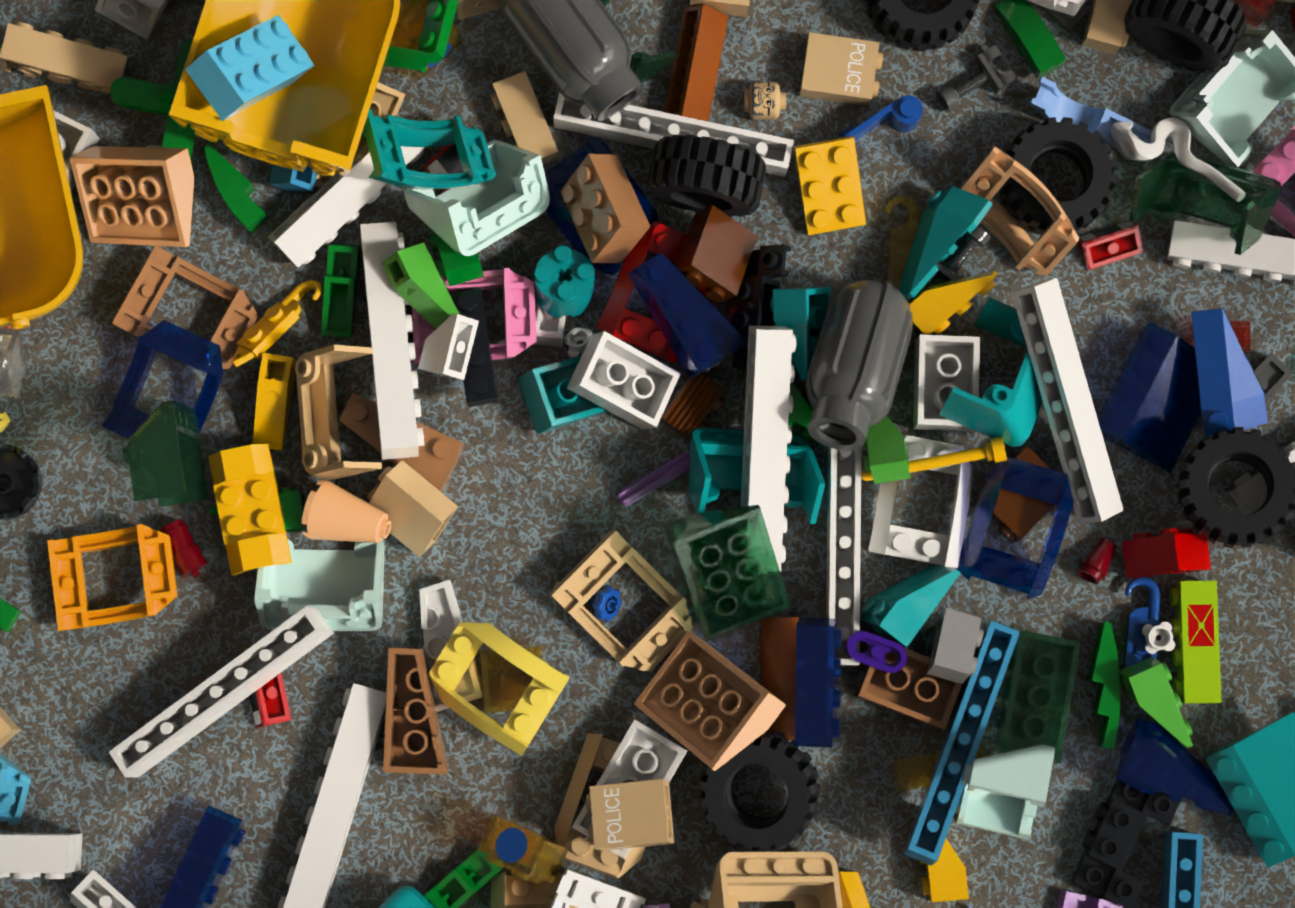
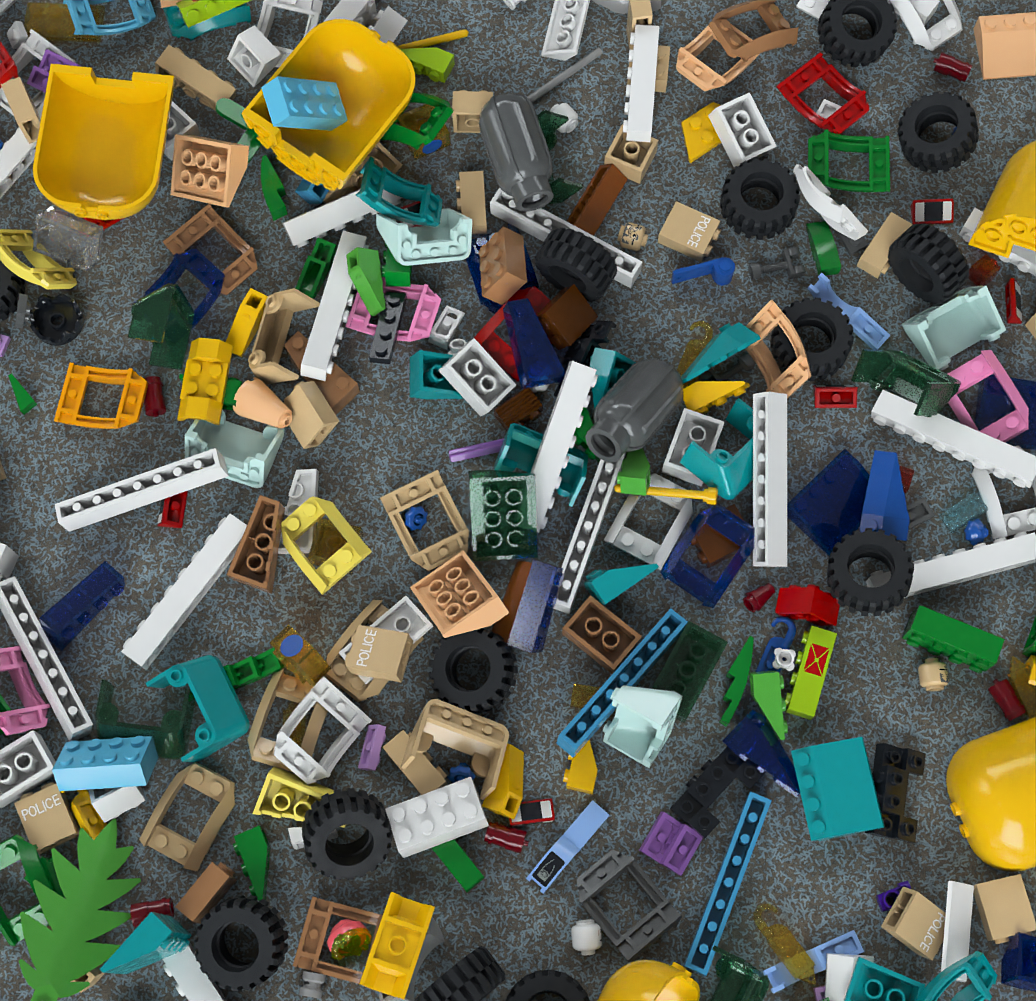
camera: 25 degrees right, 10 degrees down
yellow plate [232,280,323,367] -> none
white slope [418,313,479,380] -> none
teal brick [534,246,595,318] -> none
yellow plate [794,136,866,235] -> none
dark purple plate [846,631,907,673] -> none
light grey brick [926,608,984,684] -> none
white animal [1110,118,1246,202] -> none

